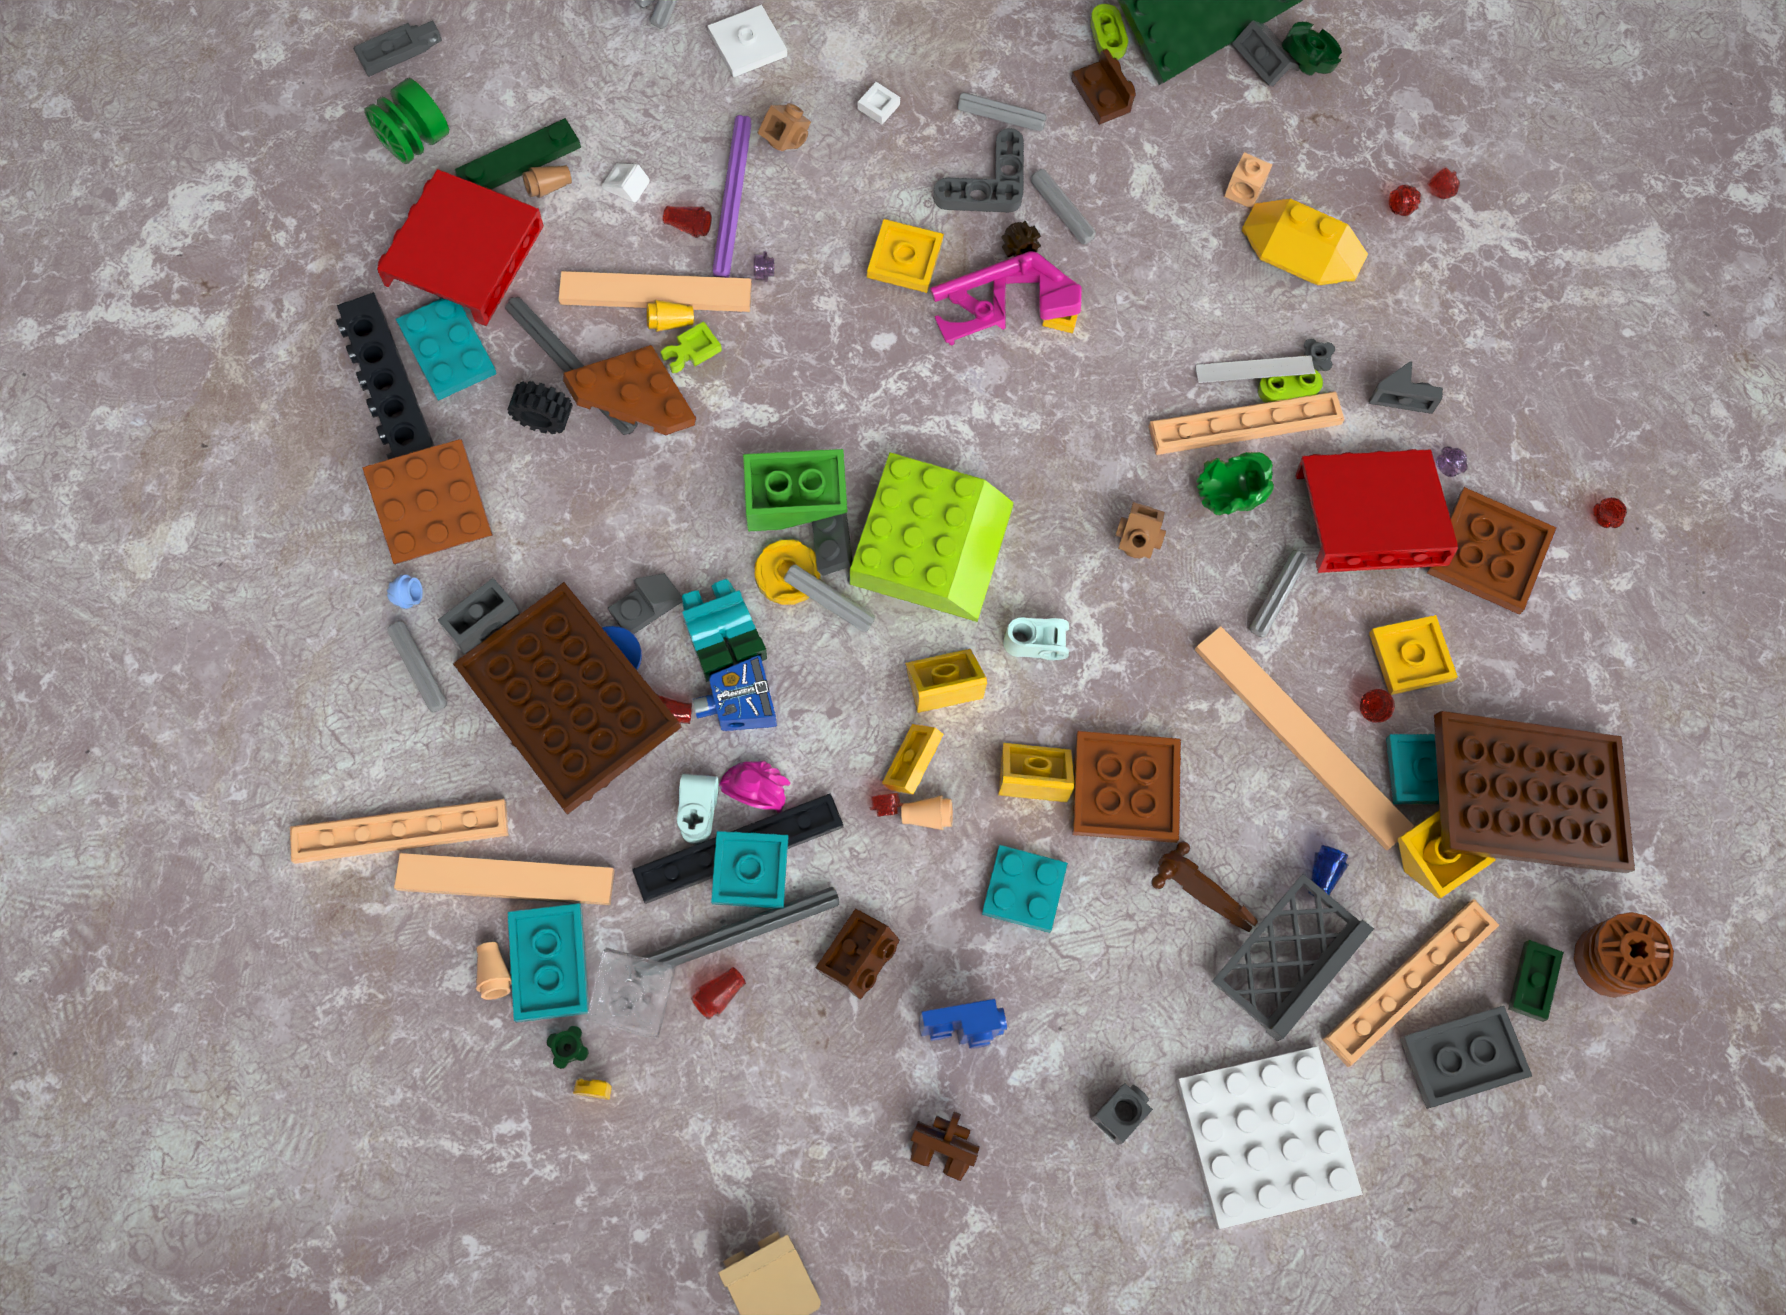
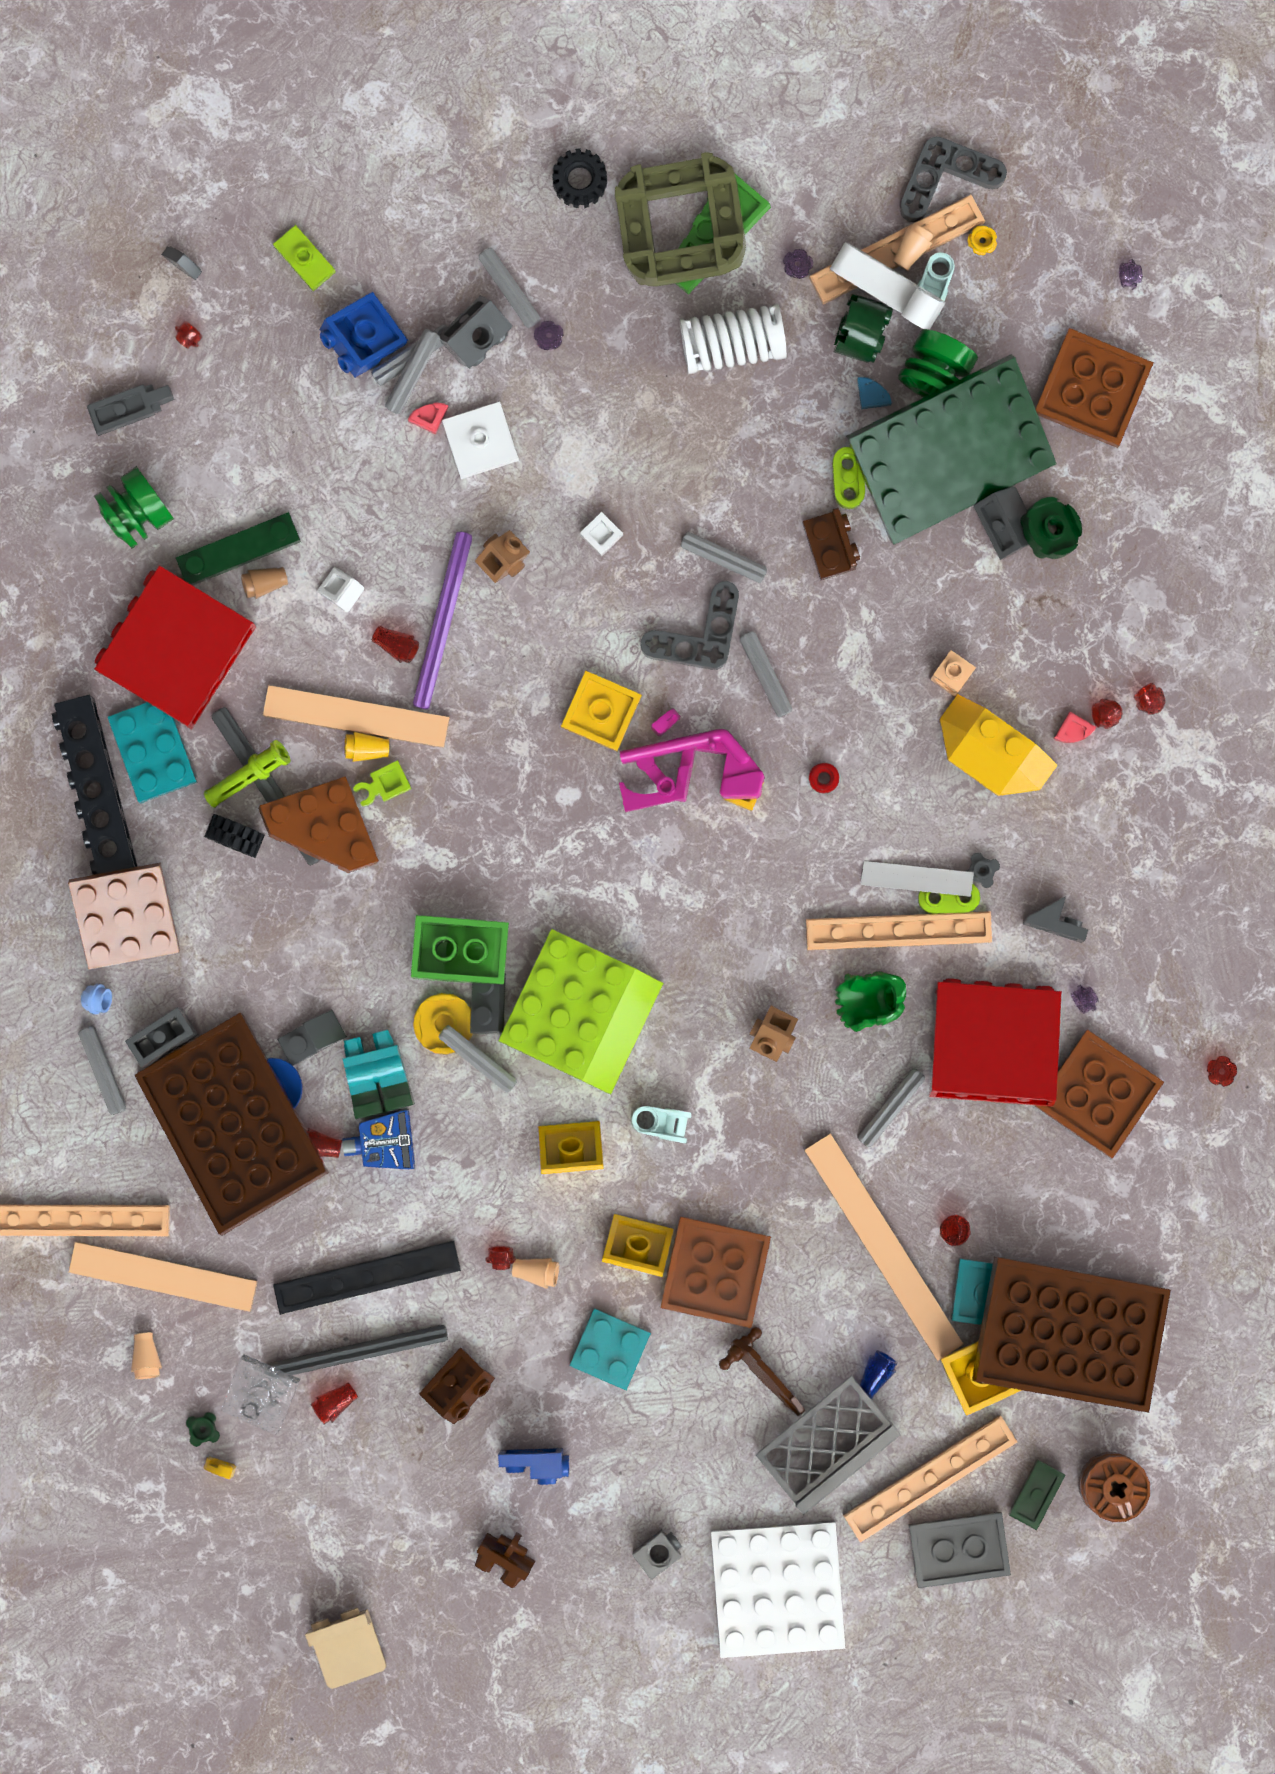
camera: 15 degrees right, 15 degrees up
teal plate [508,903,590,1023] -> none
light aqua piece [677,774,719,845] -> none
teal plate [711,831,788,909] -> none
dark pink hat [719,761,791,813] -> none
clear purple plate [753,251,774,282] -> none
yellow plate [882,724,944,795] -> none
dark brown gear [1001,221,1041,257] -> none
yellow plate [1369,615,1458,695] -> none
none -> lime pin [204,740,291,808]
none -> coral tile [408,402,449,435]
none -> dark pink tile [651,708,681,737]
none -> red plate [809,763,840,794]
none -> coral tile [1054,712,1096,743]

